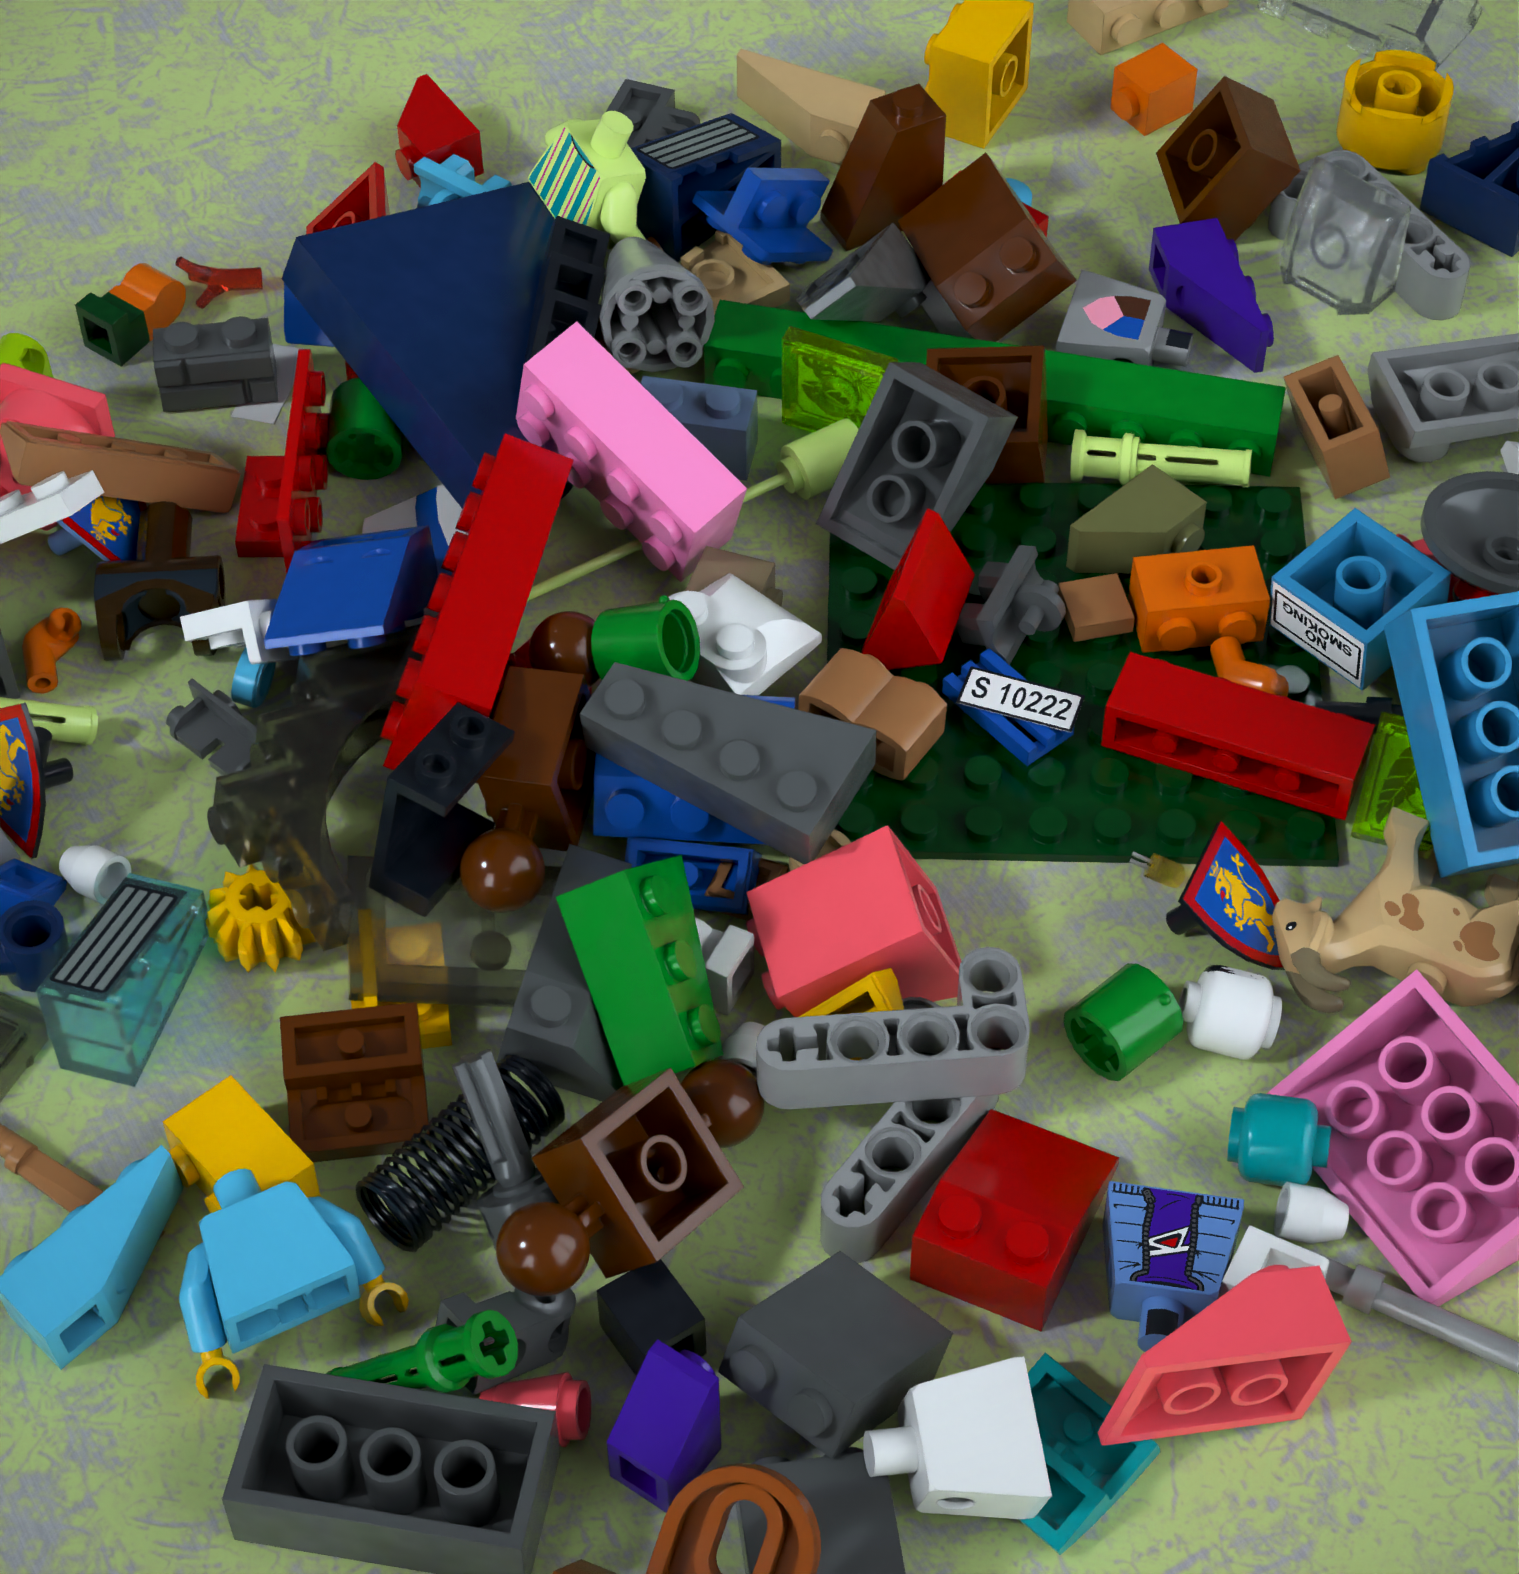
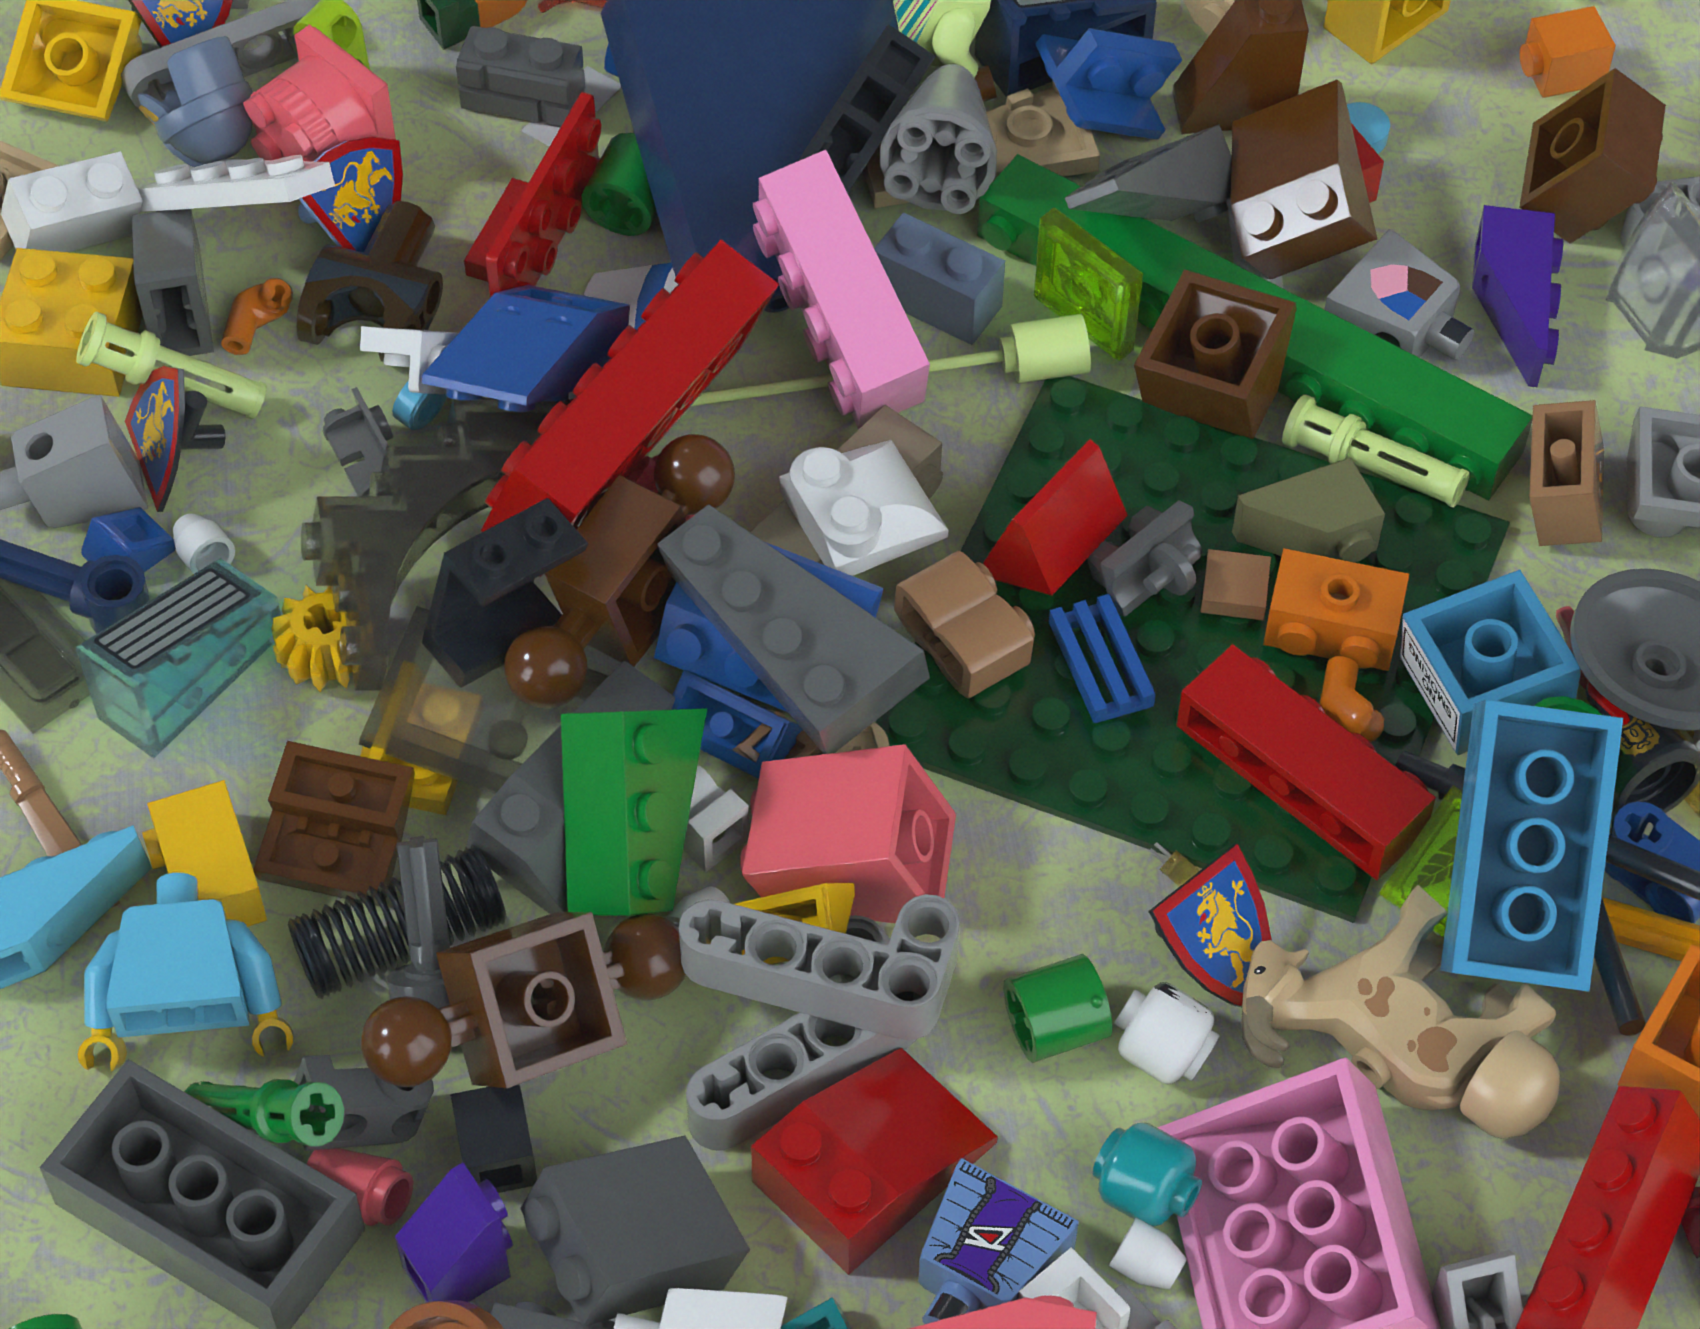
camera: 20 degrees right, 5 degrees up
medium nougat slope [0,421,241,513] -> none
green piece [591,595,700,681] -> none
dark grey slope [816,362,1018,570] -> none
white sticker [956,666,1085,733] -> none

